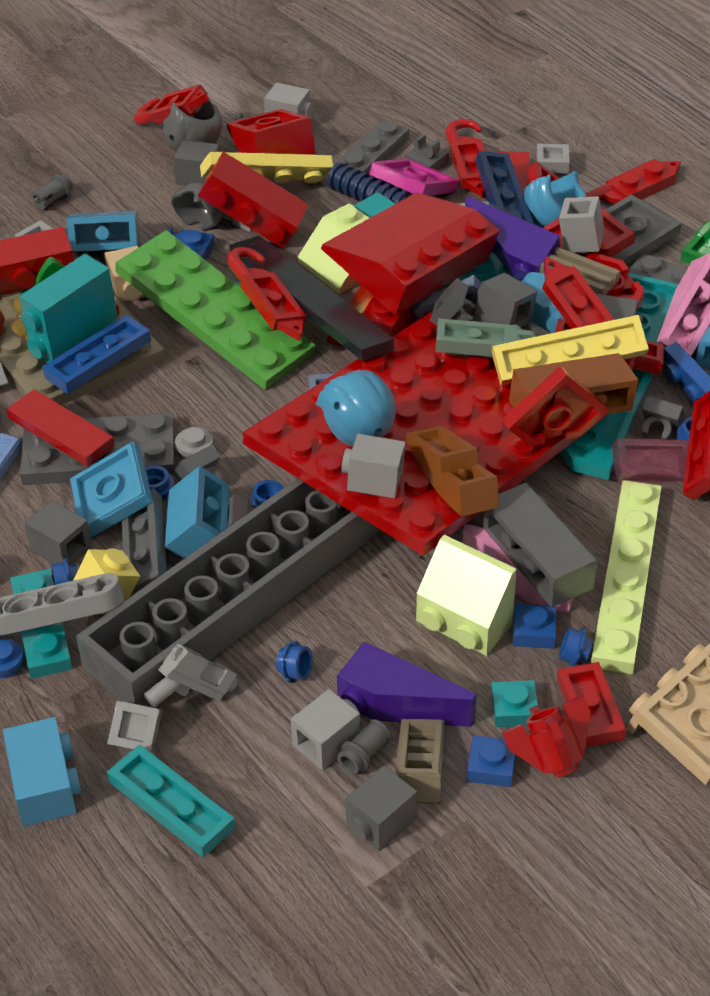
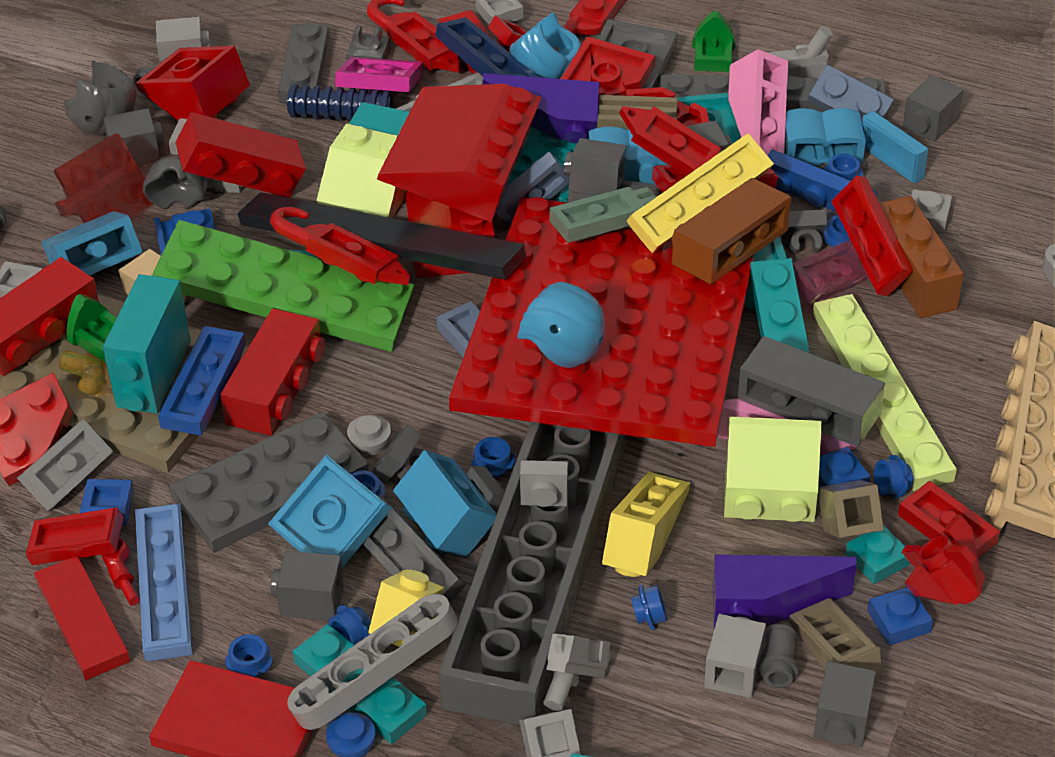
camera: 30 degrees left, 0 degrees up
red tile [7,389,115,467] -> none
red plate [134,84,210,125] -> none
light yellow plate [200,152,333,183] -> none
light grey brick [342,434,405,499] -> none
dark orange slope [406,425,499,517] -> none
dark grey tile [430,278,476,325] -> none
red plate [502,366,609,446] -> none
light grey brick [559,196,604,254] -> none
none -> clear red bracket [54,133,152,223]
none -> red brick [220,308,325,436]
none -> light grey plate [520,460,568,507]
none -> light yellow slope [602,471,691,577]
none -> teal plate [750,258,810,353]
none -> dark tan brick [818,480,884,538]

